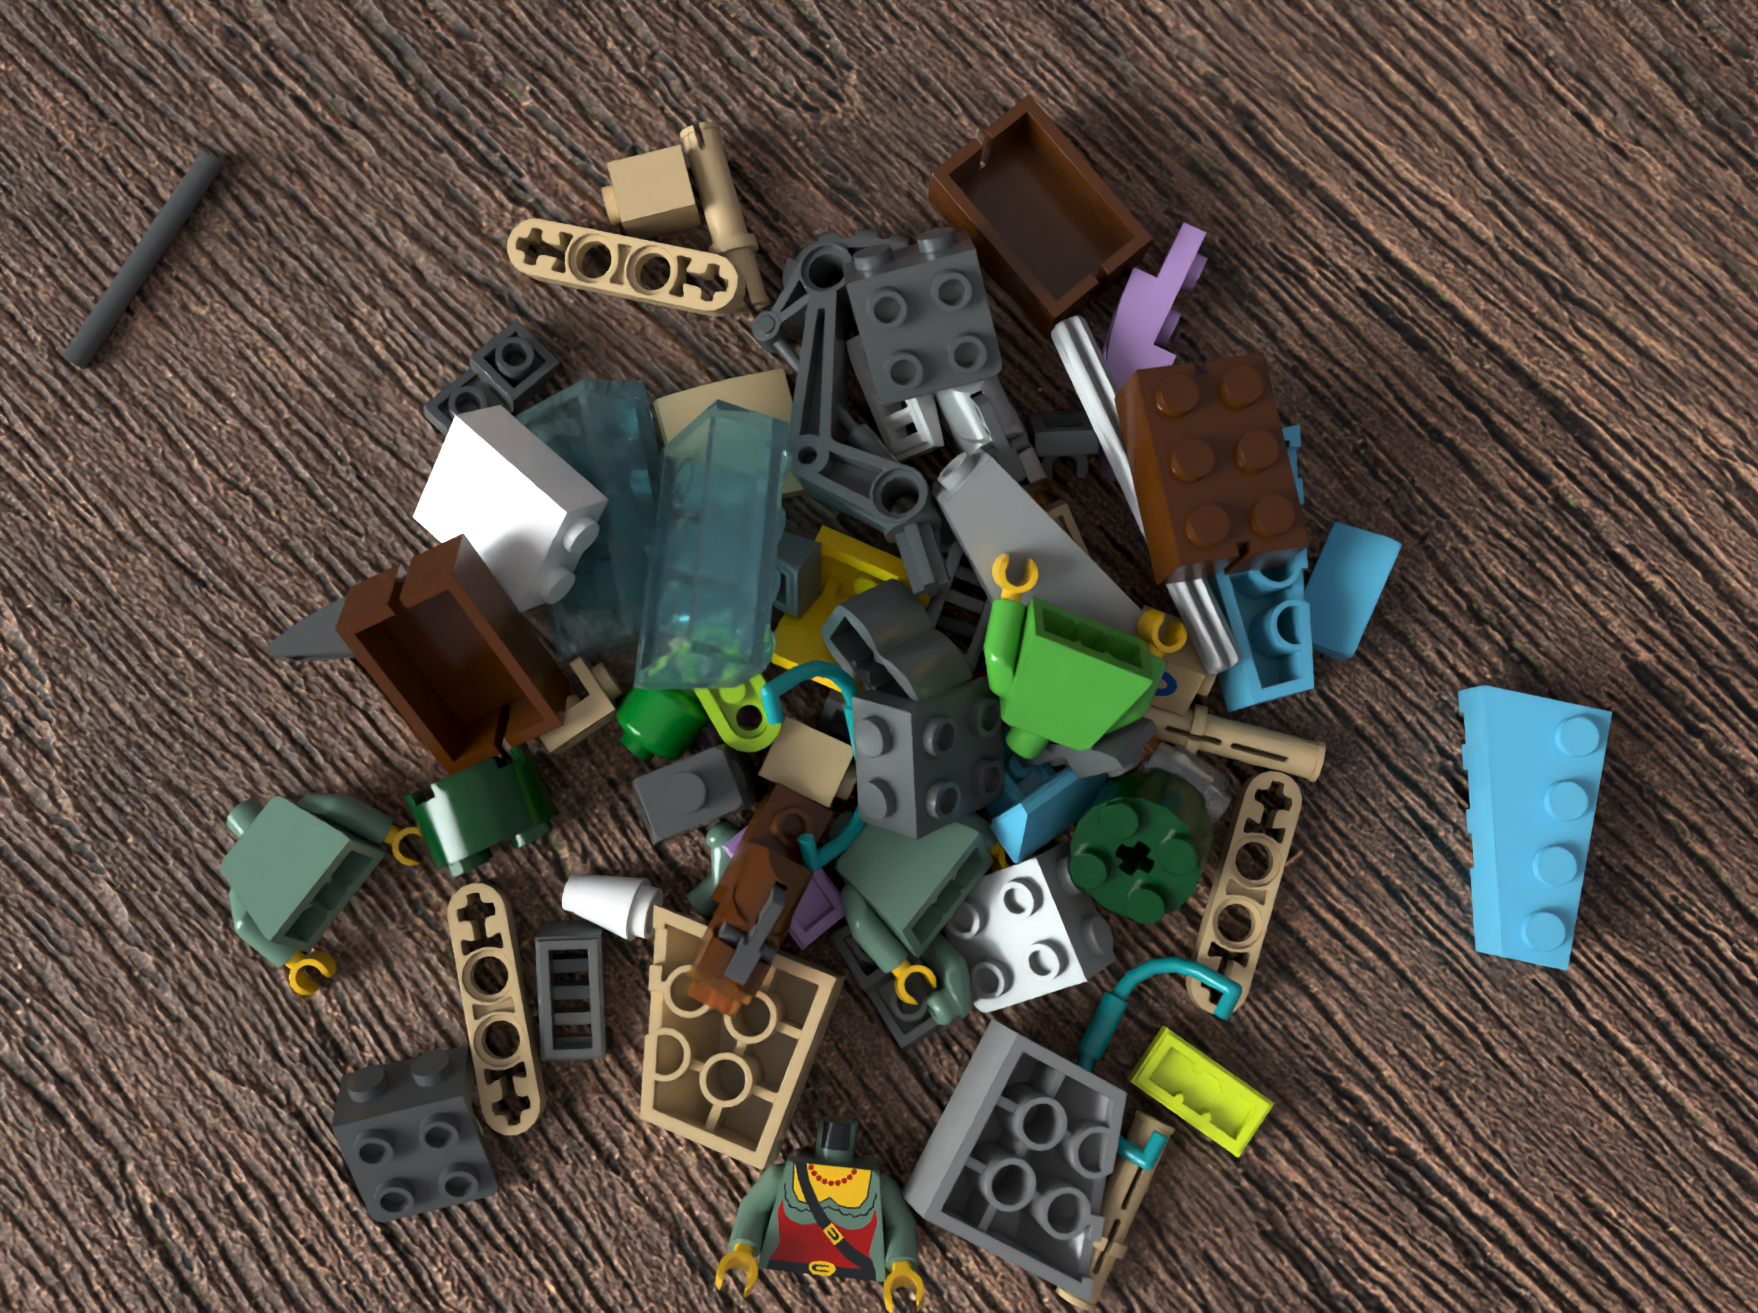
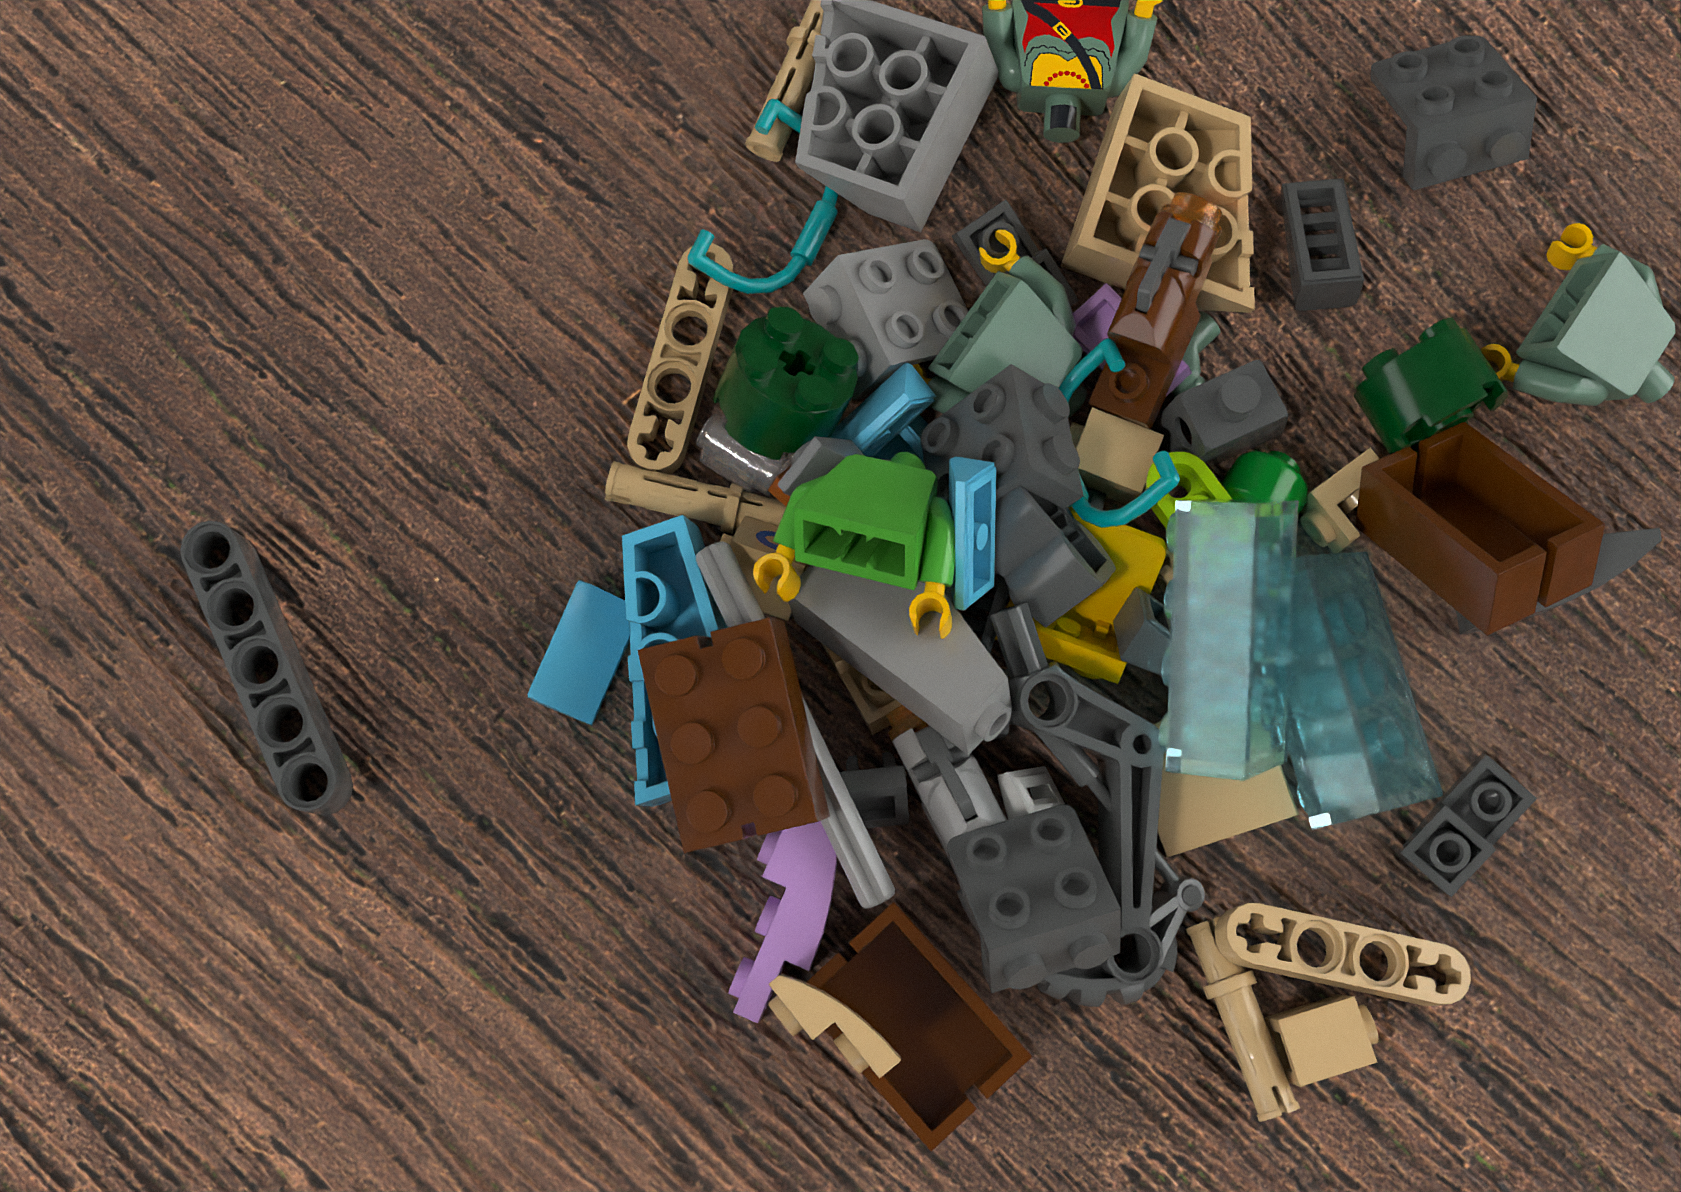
camera: 175 degrees left, 5 degrees down
white brick [413,405,609,613] -> none
tan beam [447,882,546,1135] -> none
white cone [562,872,663,941] -> none
sand green arm [920,932,973,1026] -> none
neon yellow plate [1127,1025,1275,1158] -> none
medium azure wedge [1458,685,1612,971] -> none
none -> dark grey beam [180,521,353,816]
none -> tan slope [768,974,901,1079]
none -> medium azure slope [949,457,996,610]

